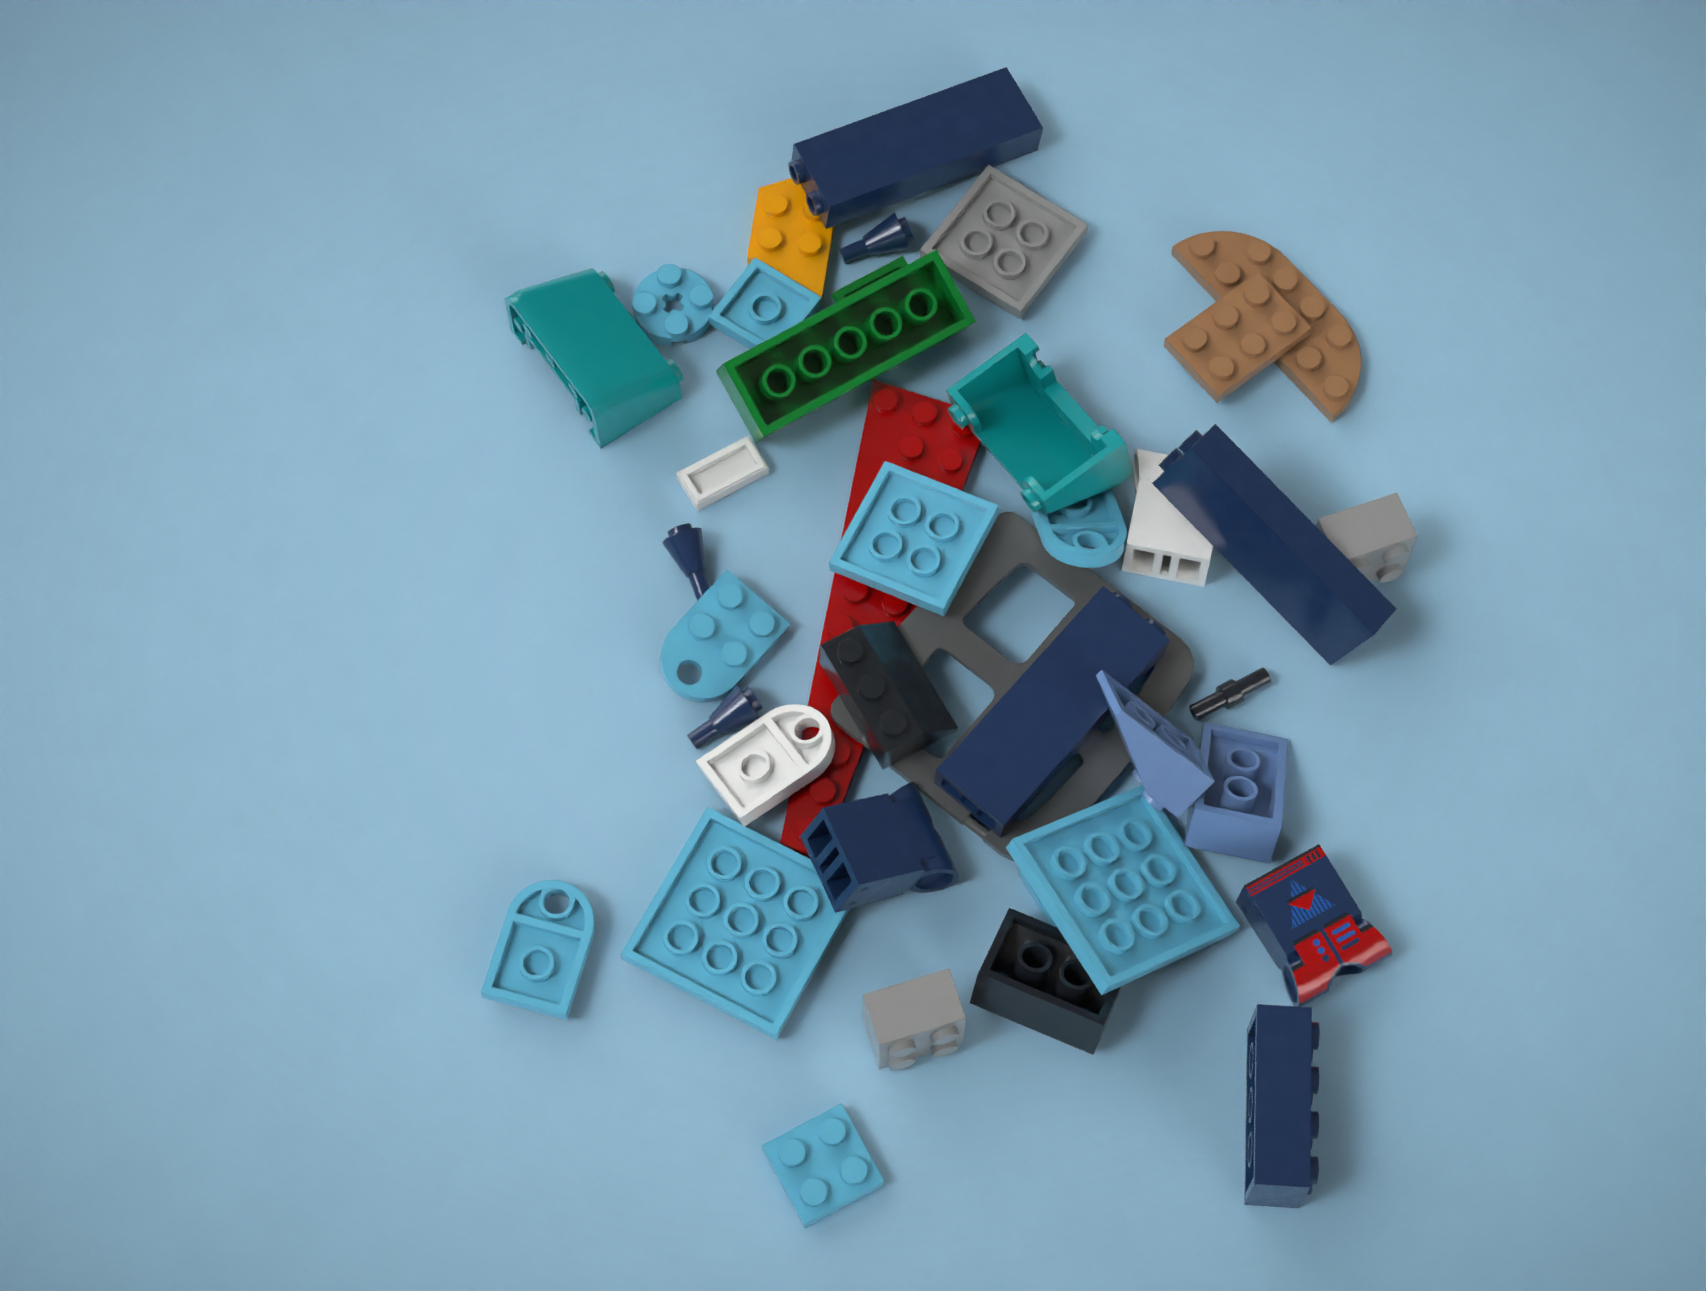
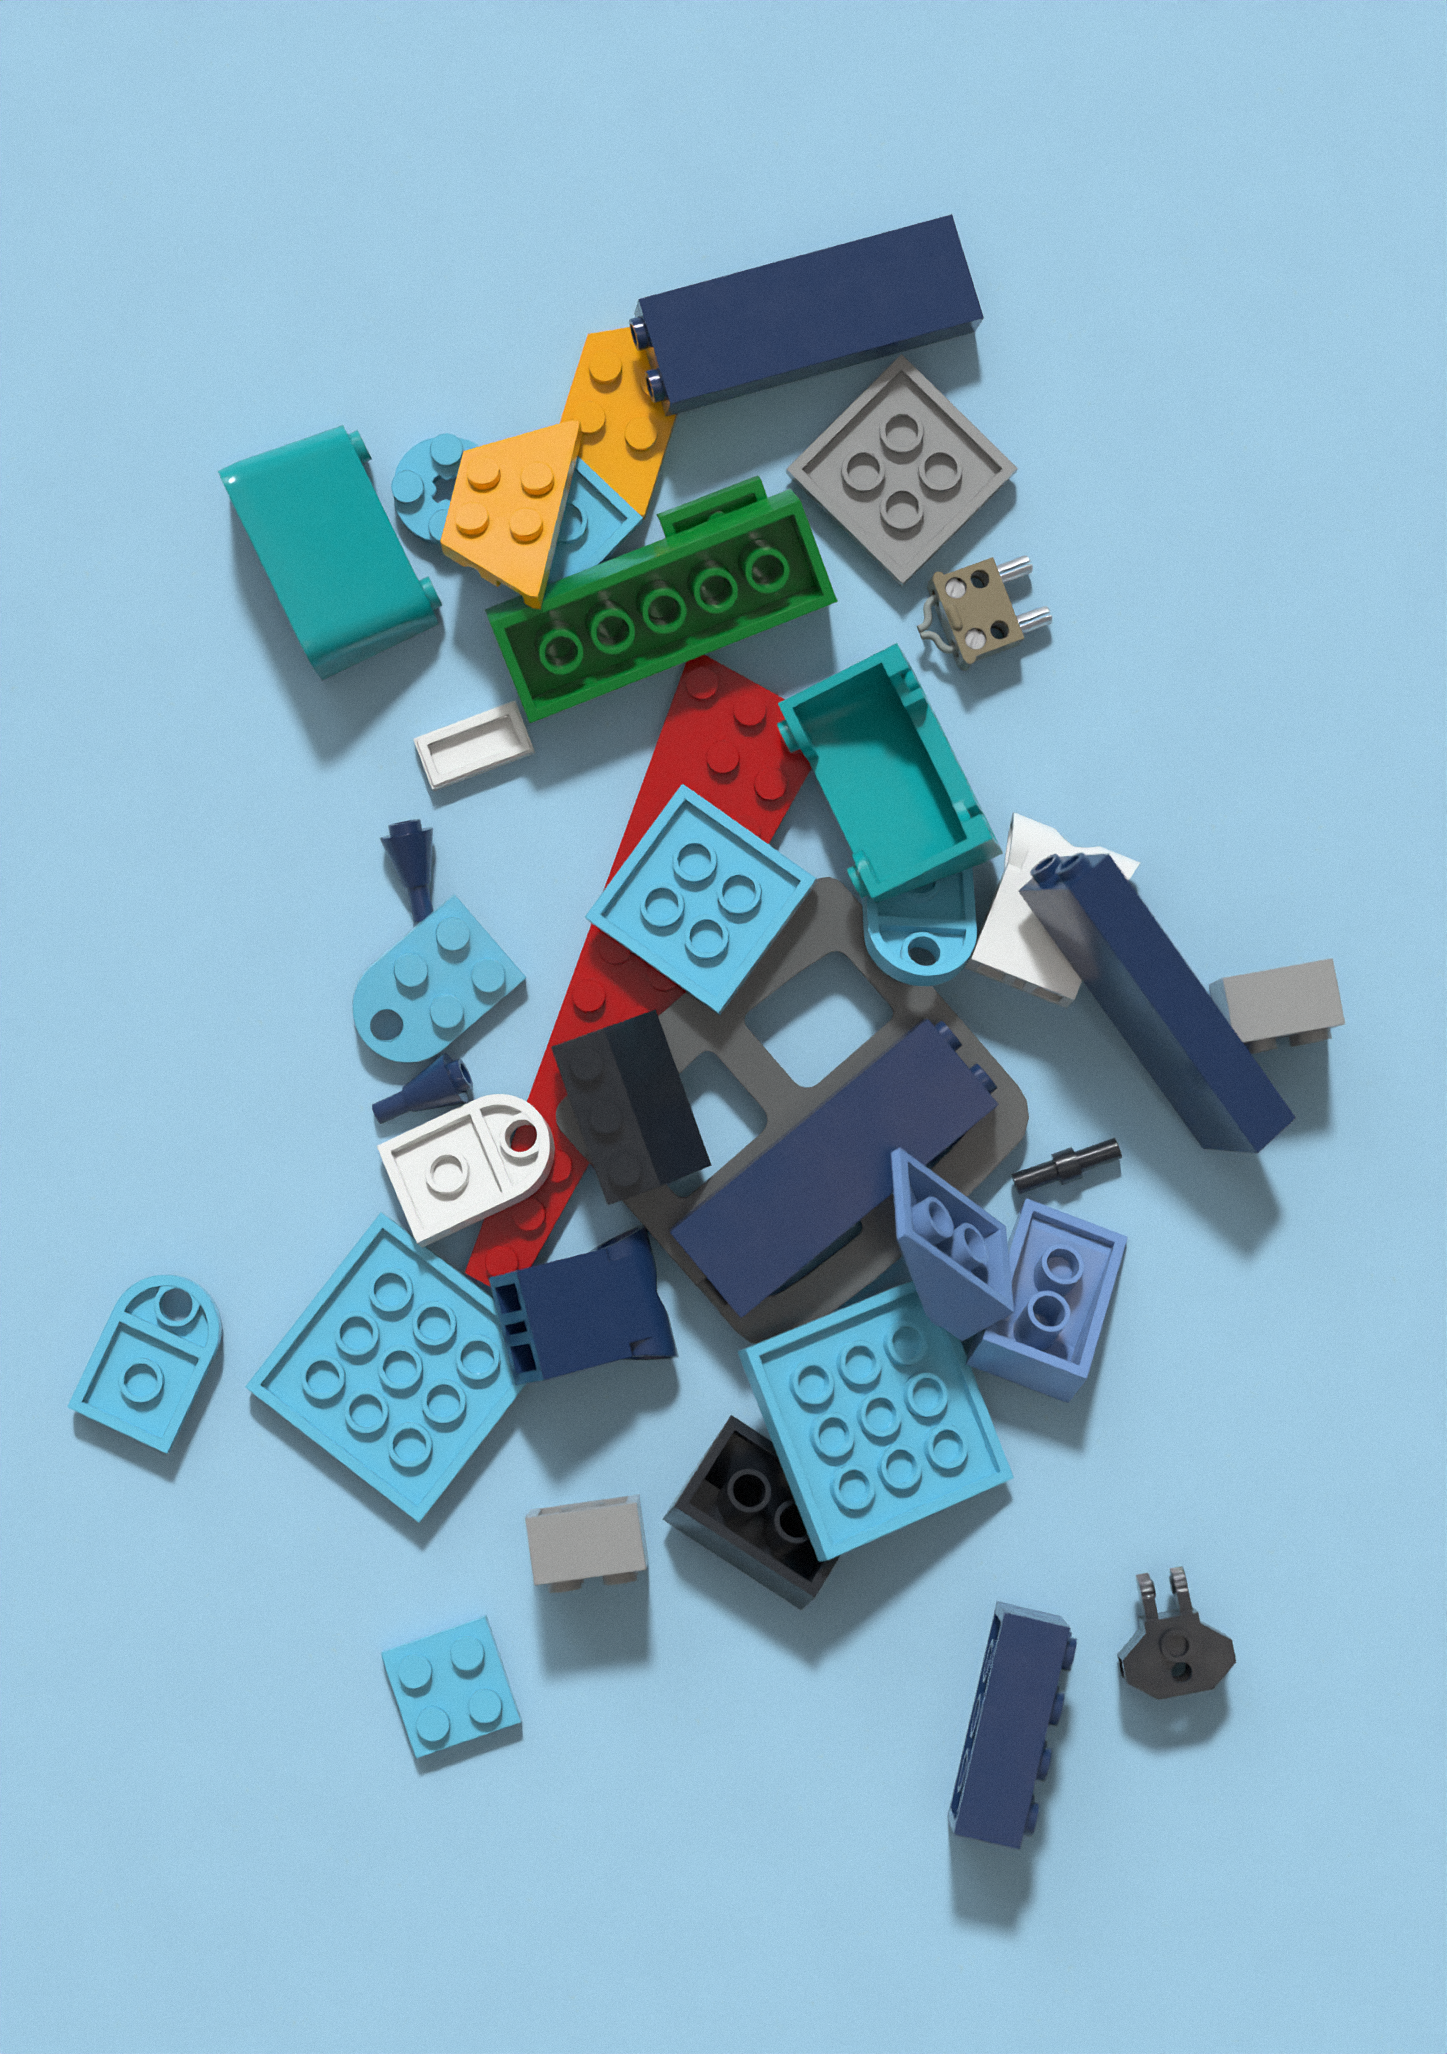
camera: 10 degrees right, 20 degrees up
dark blue cone [839,212,914,264] -> none
medium nougat plate [1164,231,1361,423] -> none
piece [1236,844,1392,1007] -> none
none -> light orange wing [440,420,583,609]
none -> dark tan piece [917,555,1053,671]
none -> black hinge [1117,1566,1236,1700]

